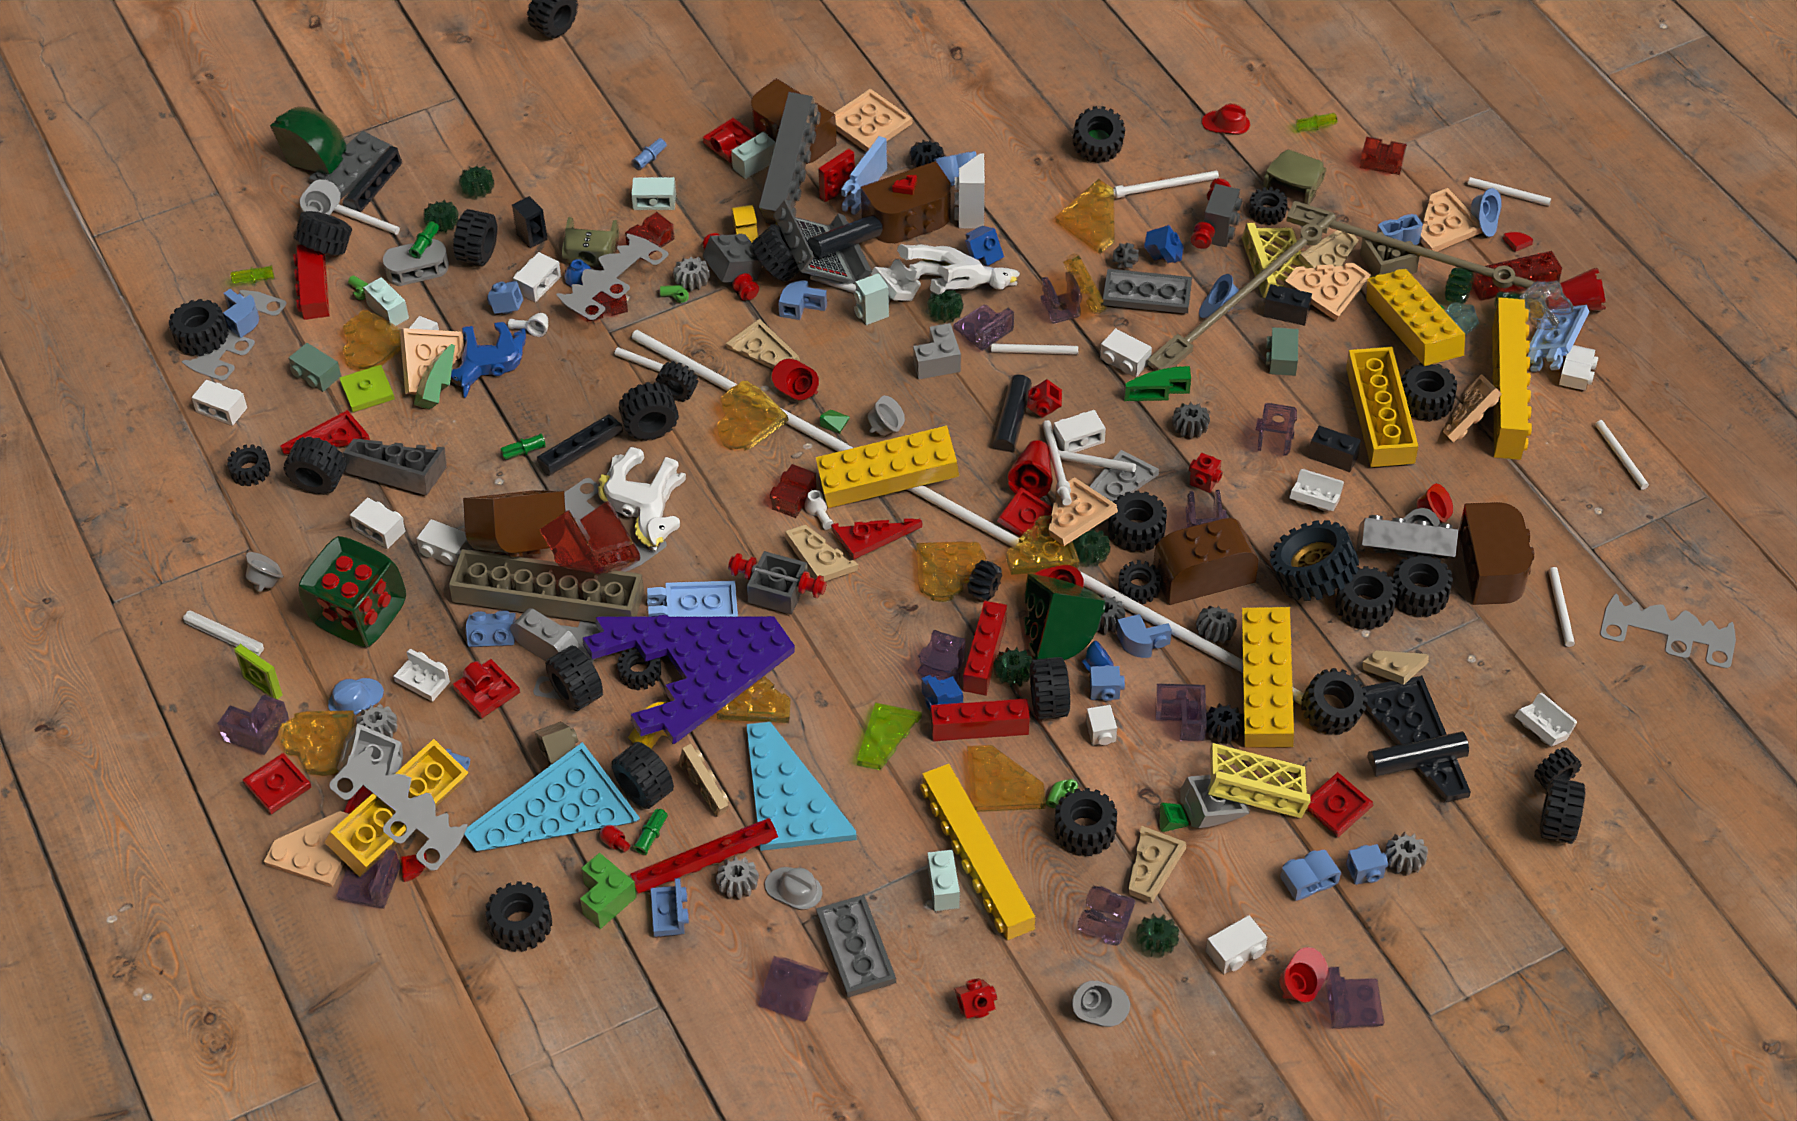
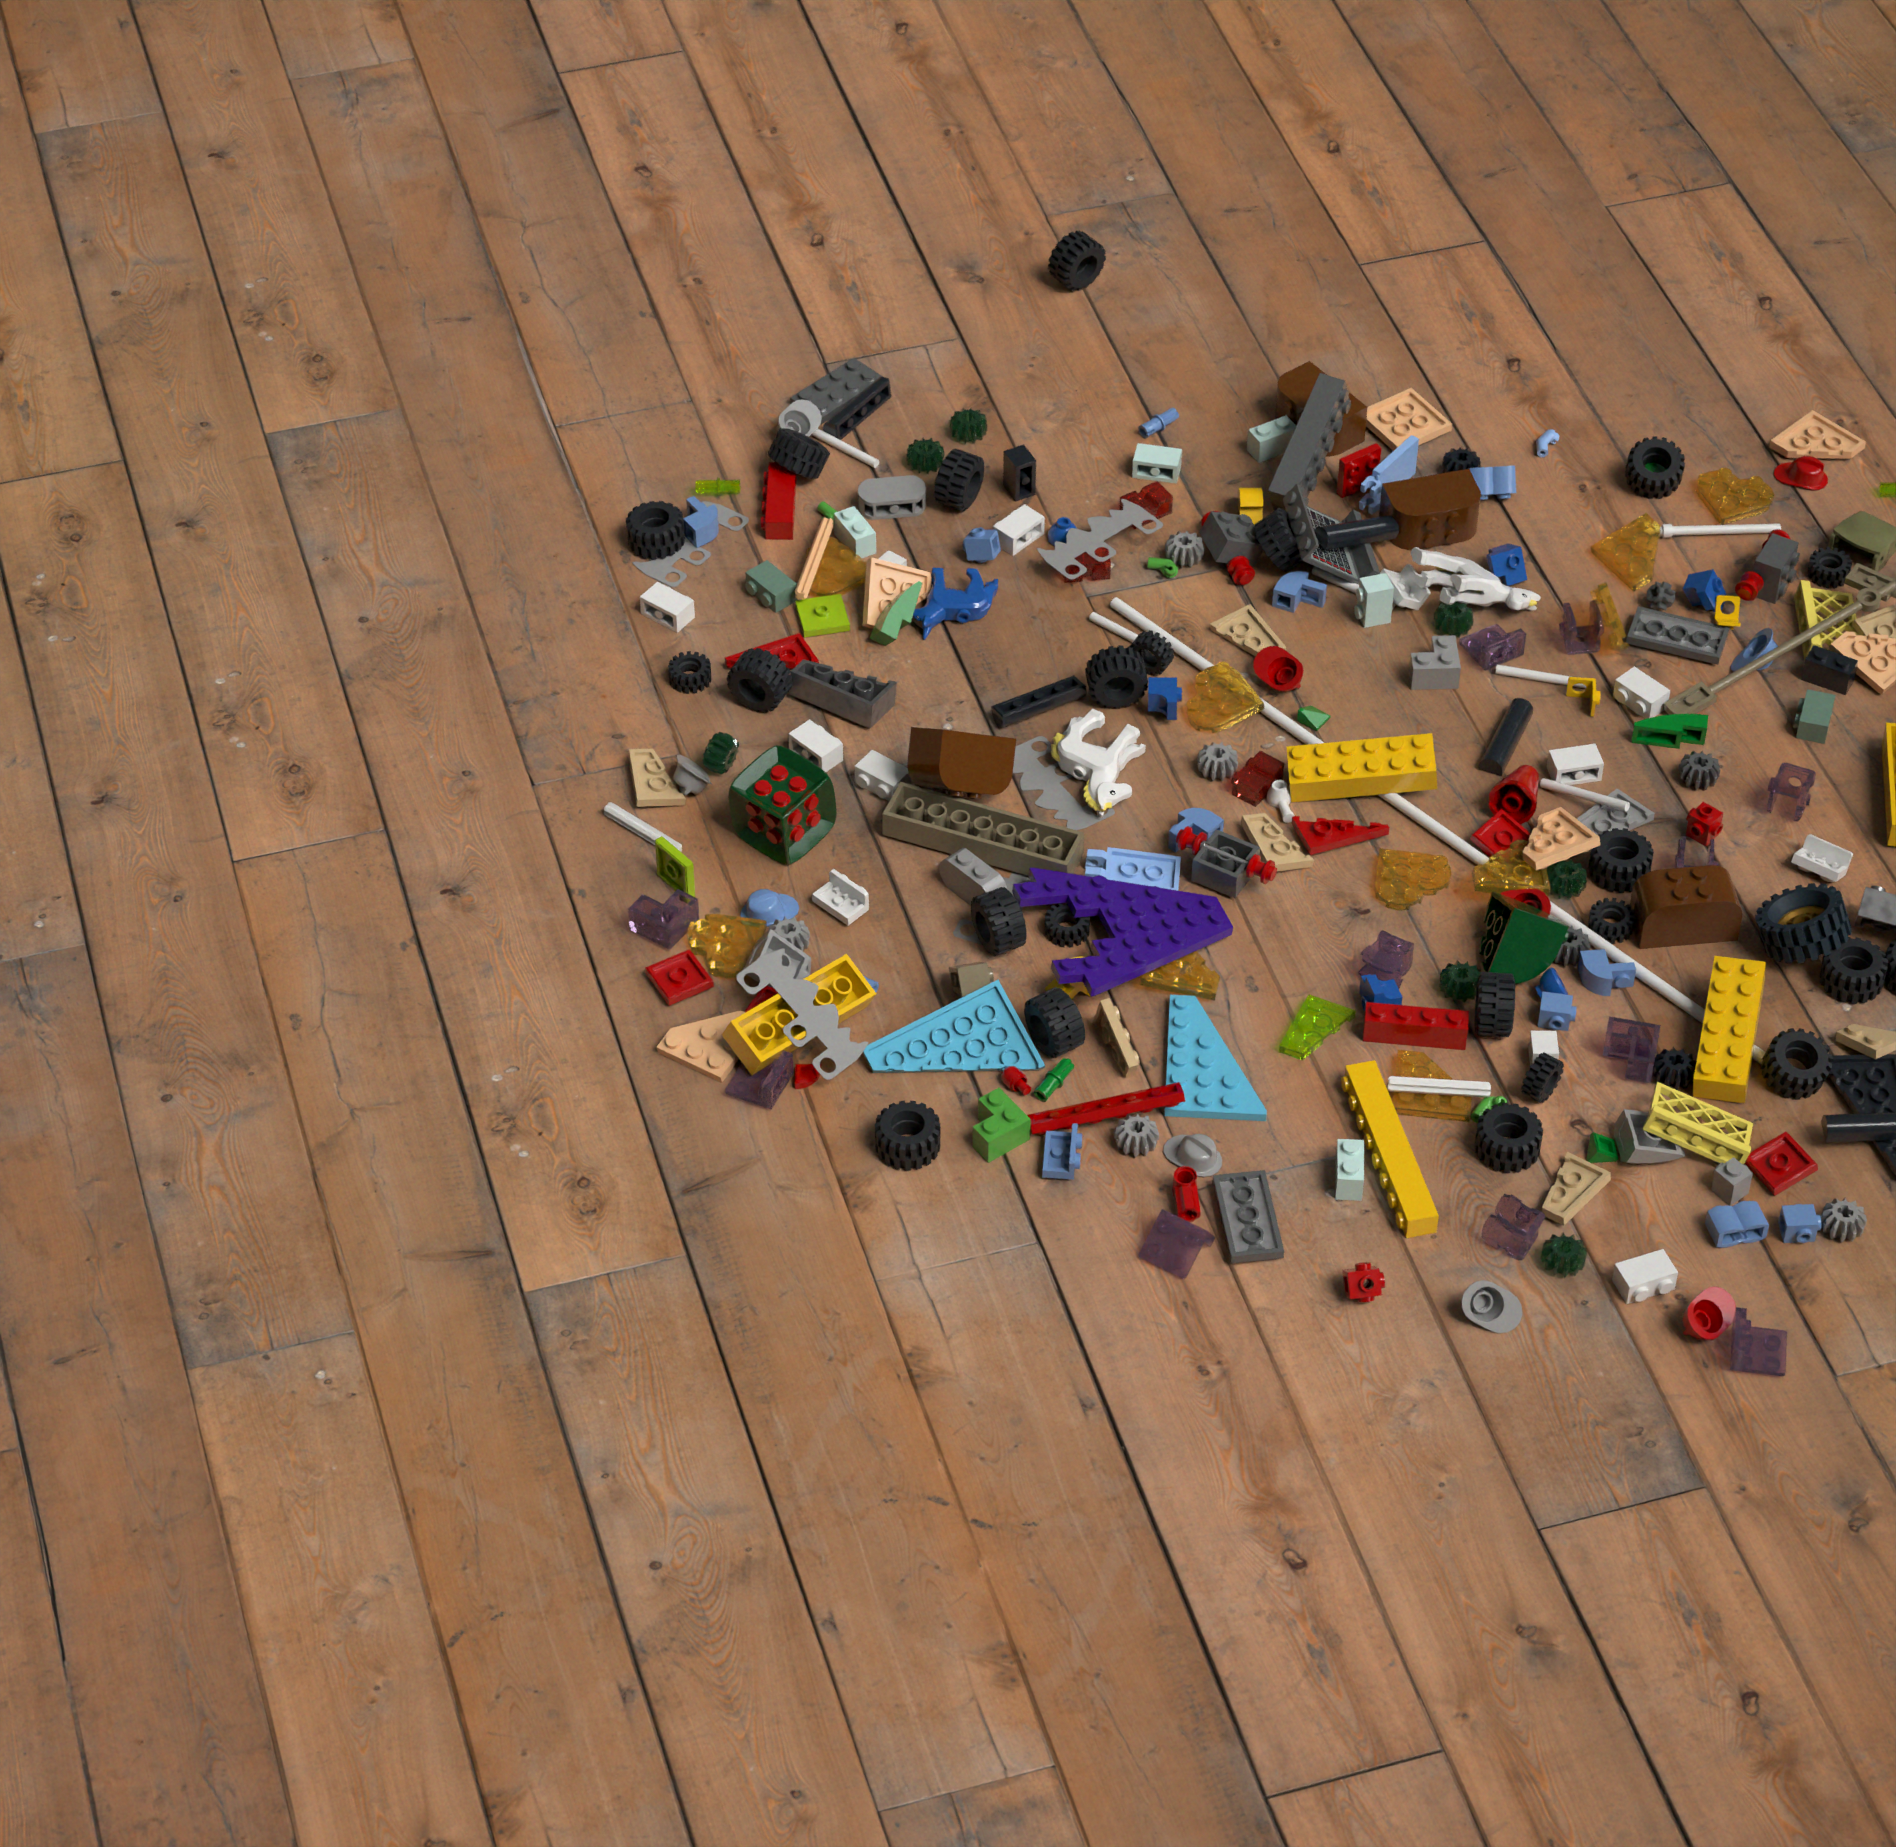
camera: 10 degrees right, 5 degrees down
dark green brick [270,106,347,174] -> none
green axle [409,221,439,259] -> none
red plate [453,659,520,718] -> none
medium blue bracket [466,611,516,647] -> none
green axle [501,434,546,460] -> none
white bar [508,313,548,337] -> none
clear red windscreen [539,501,640,575] -> none
olive piece [562,217,619,267] -> none
red plate [703,118,757,163] -> none
light grey piece [868,395,905,436] -> none
red tile [892,175,917,195] -> none
white slope [955,154,985,228] -> none
red brick [963,601,1007,696] -> none
black gear [967,560,1002,601] -> none
red brick [1027,379,1062,418] -> none
white bar [1042,420,1072,506] -> none
dark grey gear [1196,605,1237,643] -> none
black brick [1308,425,1361,472] -> none
none -> tan wing [628,749,686,807]
none -> clear green gear [702,732,739,775]
none -> light nougat axle [795,517,833,600]
none -> blue brick [1148,677,1182,720]
none -> medium blue brick [1168,808,1224,853]
none -> red piece [1172,1166,1201,1222]
none -> light grey gear [1197,742,1238,781]
none -> white axle [1387,1076,1491,1098]
none -> black tyre [1521,1052,1564,1103]
none -> light blue arm [1536,429,1559,457]
none -> yellow bracket [1566,677,1600,717]
none -> clear yellow plate [1696,468,1774,525]
none -> light grey brick [1711,1157,1753,1206]
none -> yellow bracket [1714,595,1741,630]
none -> light nougat plate [1769,410,1866,459]

